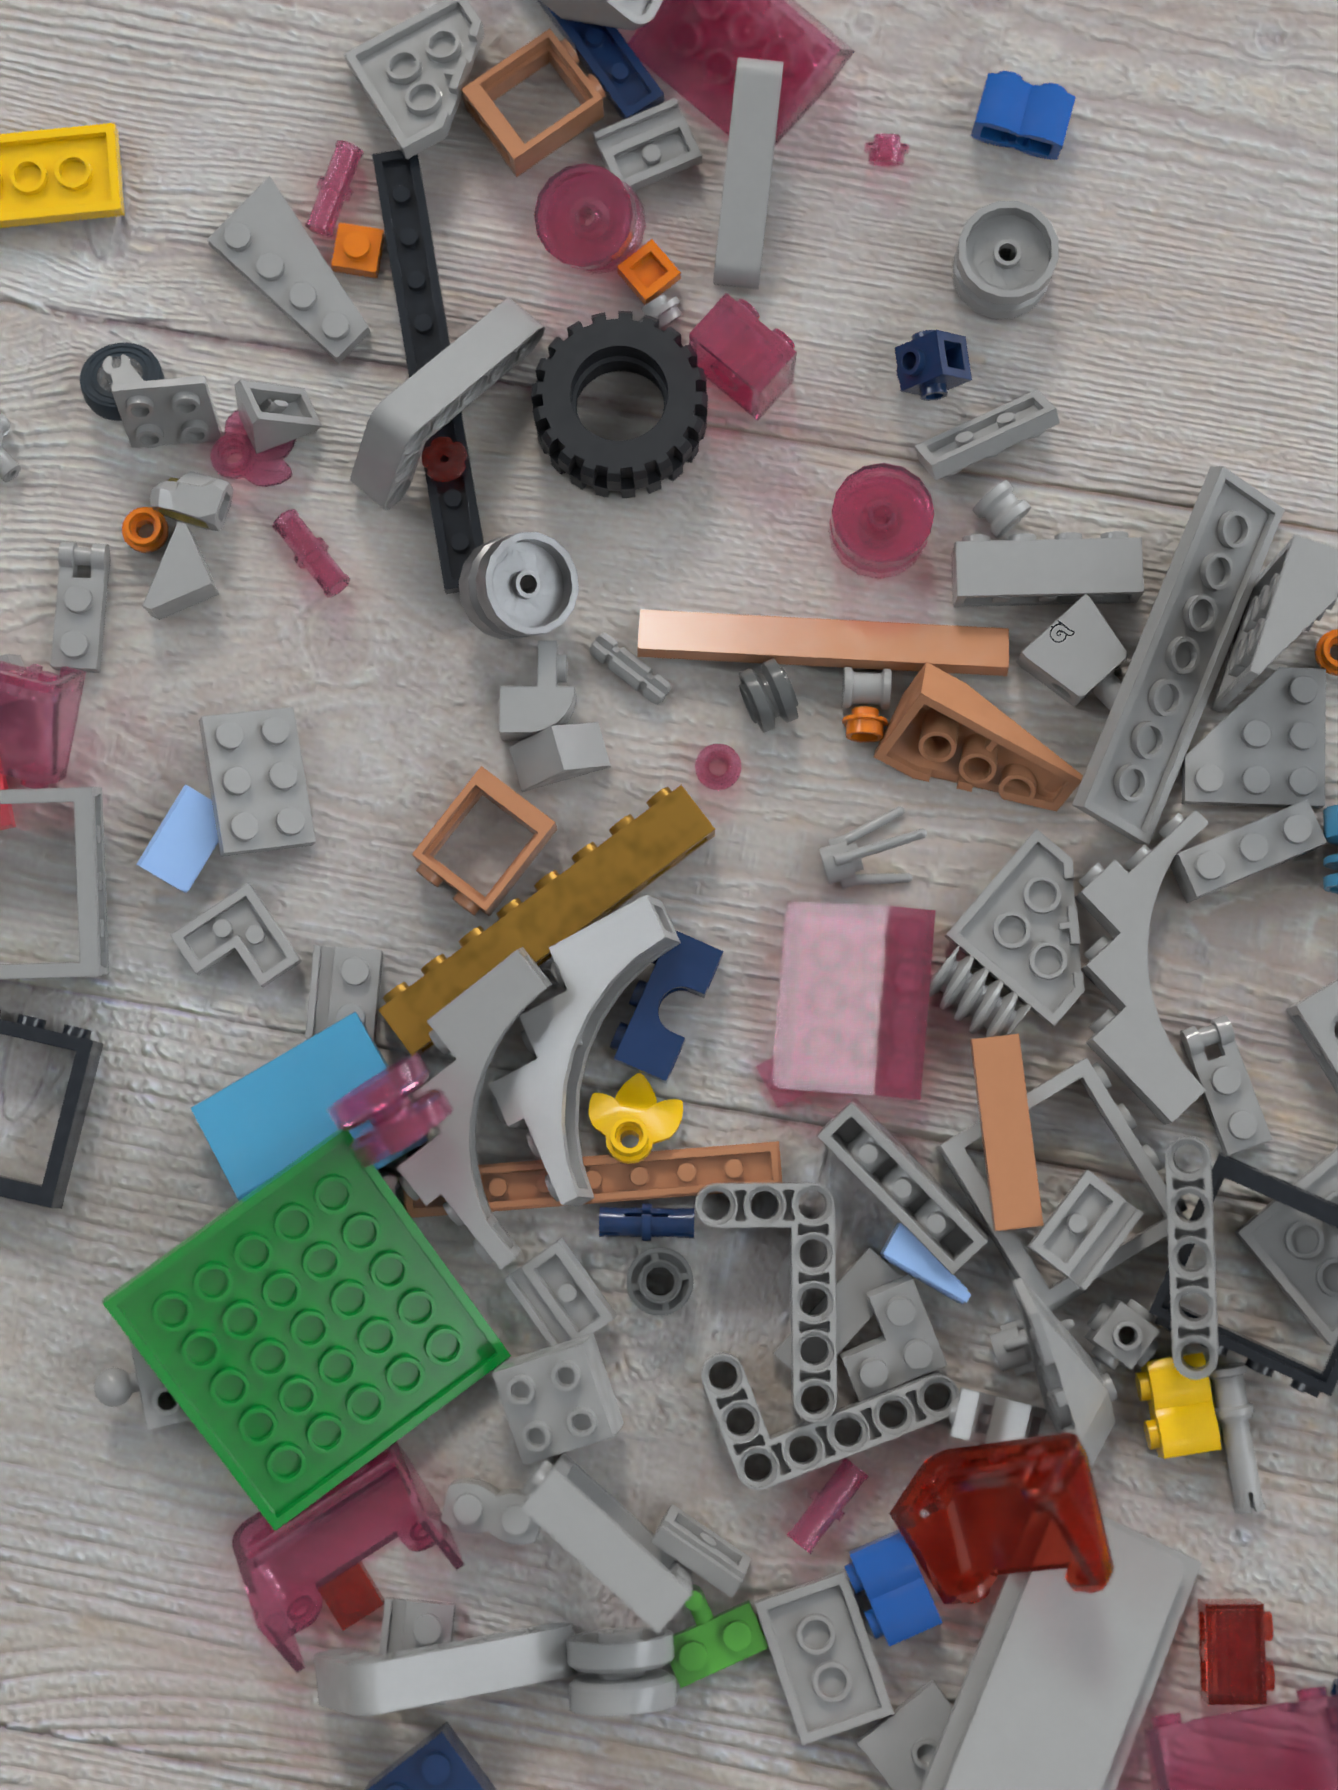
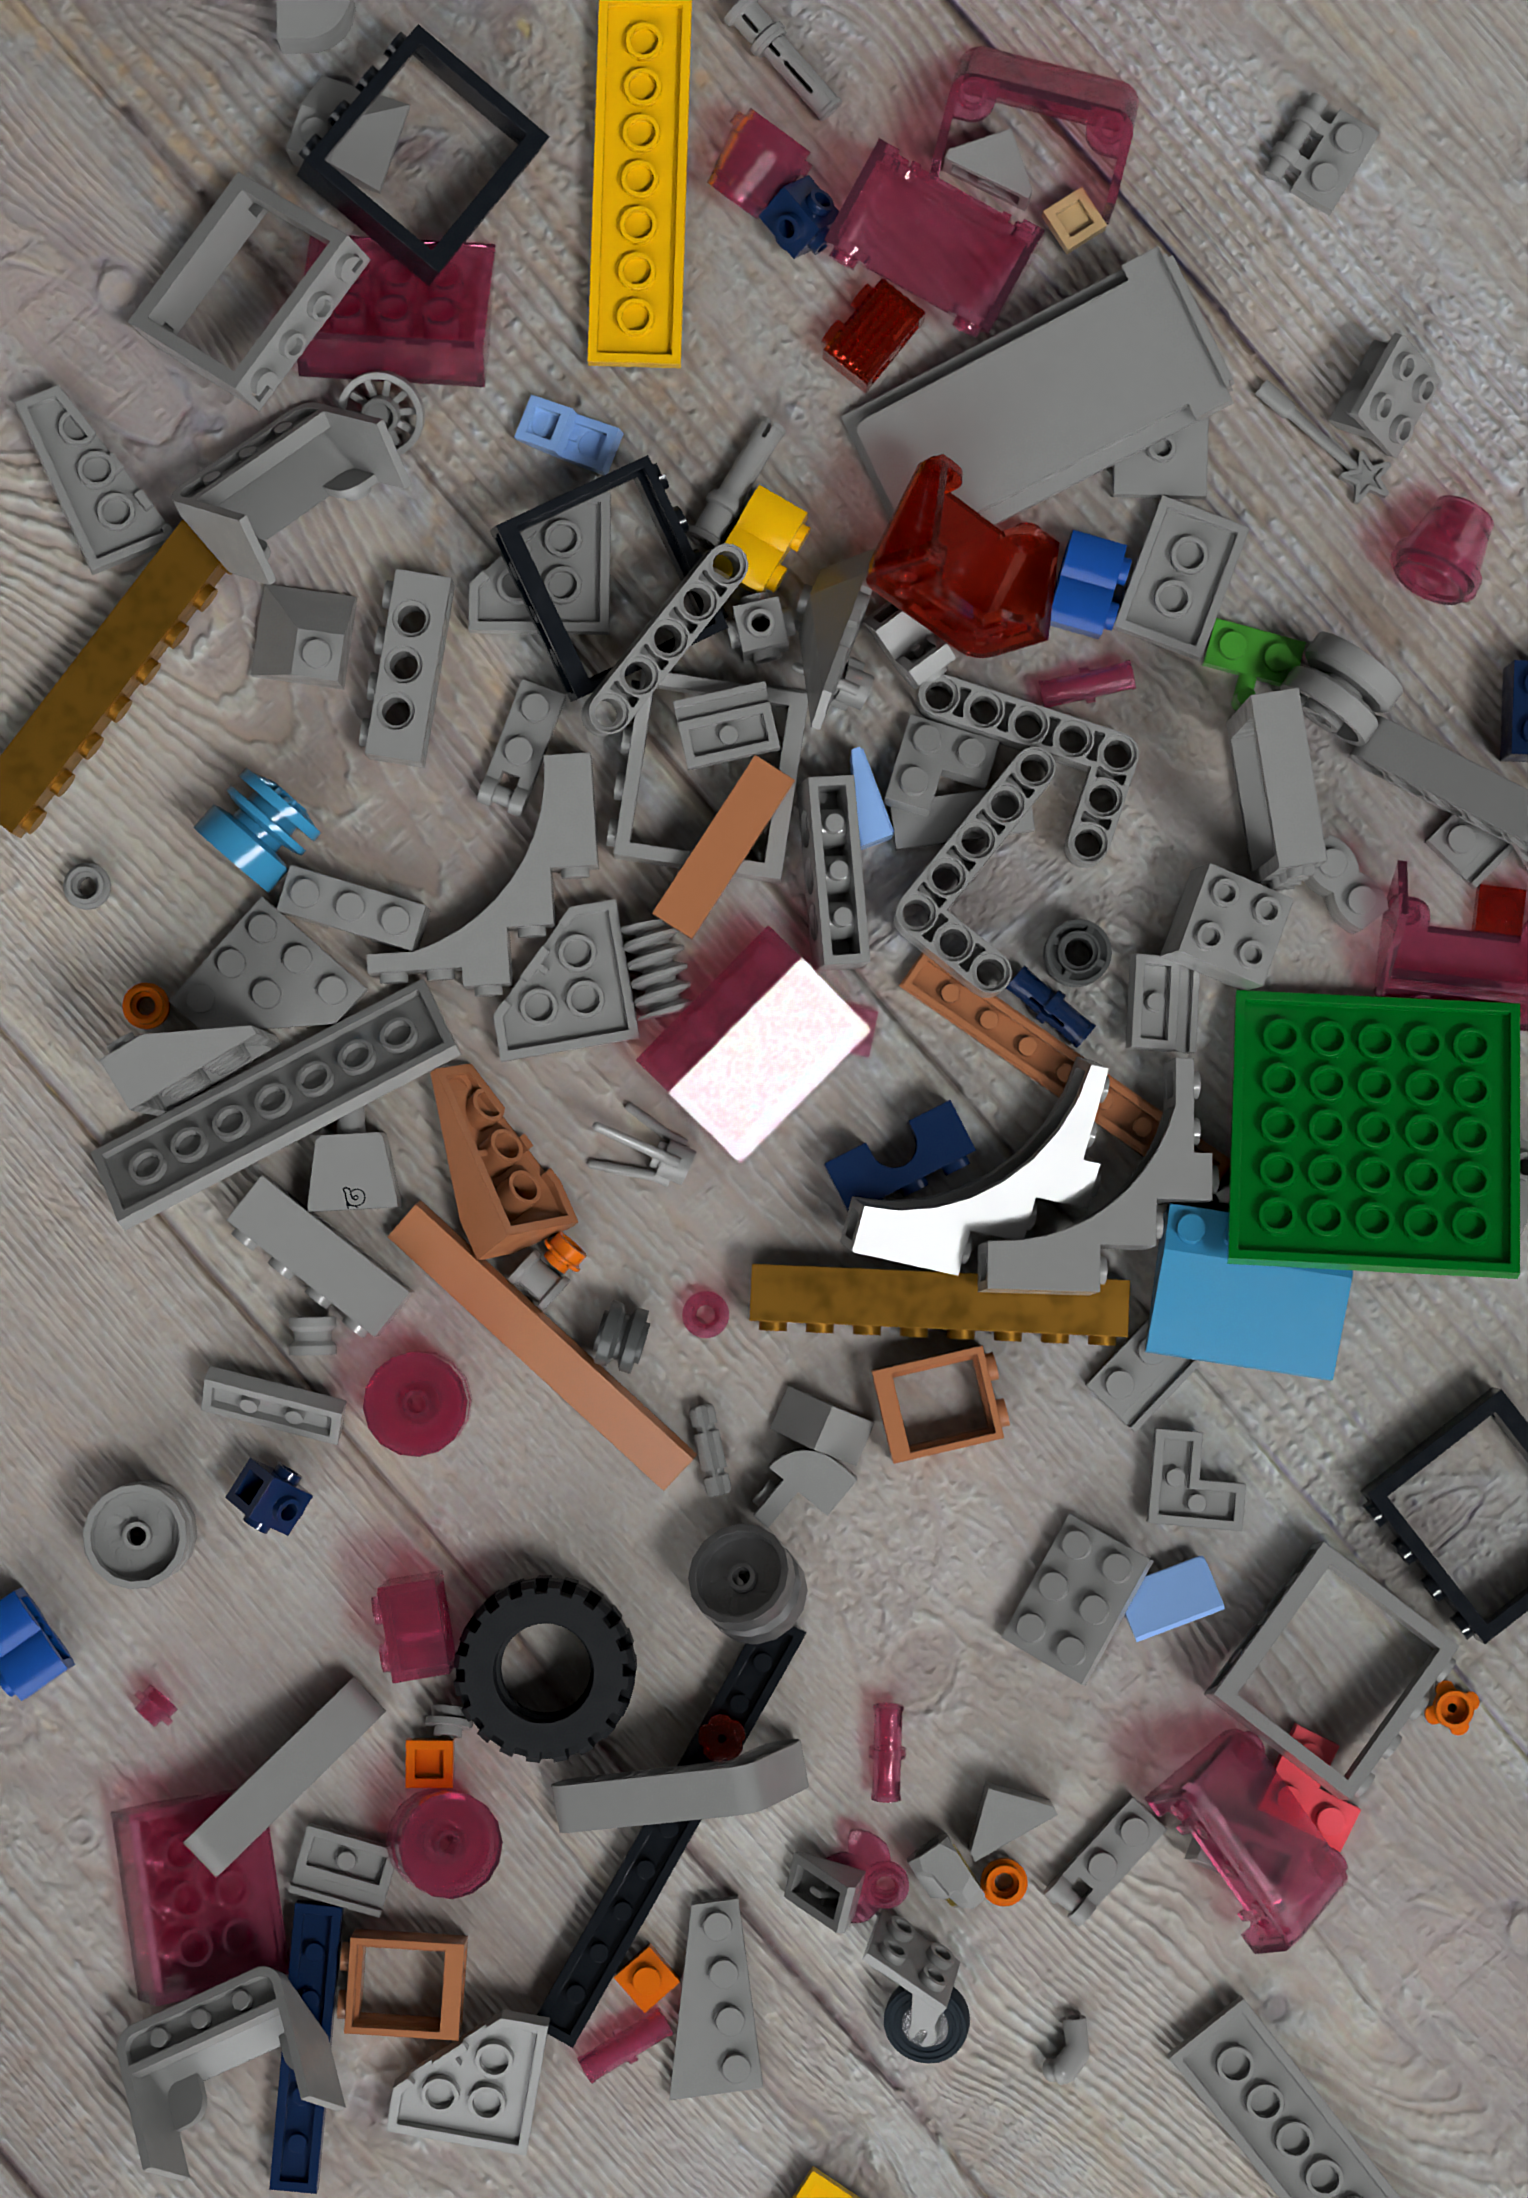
camera: 145 degrees left, 5 degrees up
clear pink wheel [326,1052,454,1168] -> none
yellow plate [588,1073,683,1164] -> none
light grey plate [651,1504,752,1598] -> none

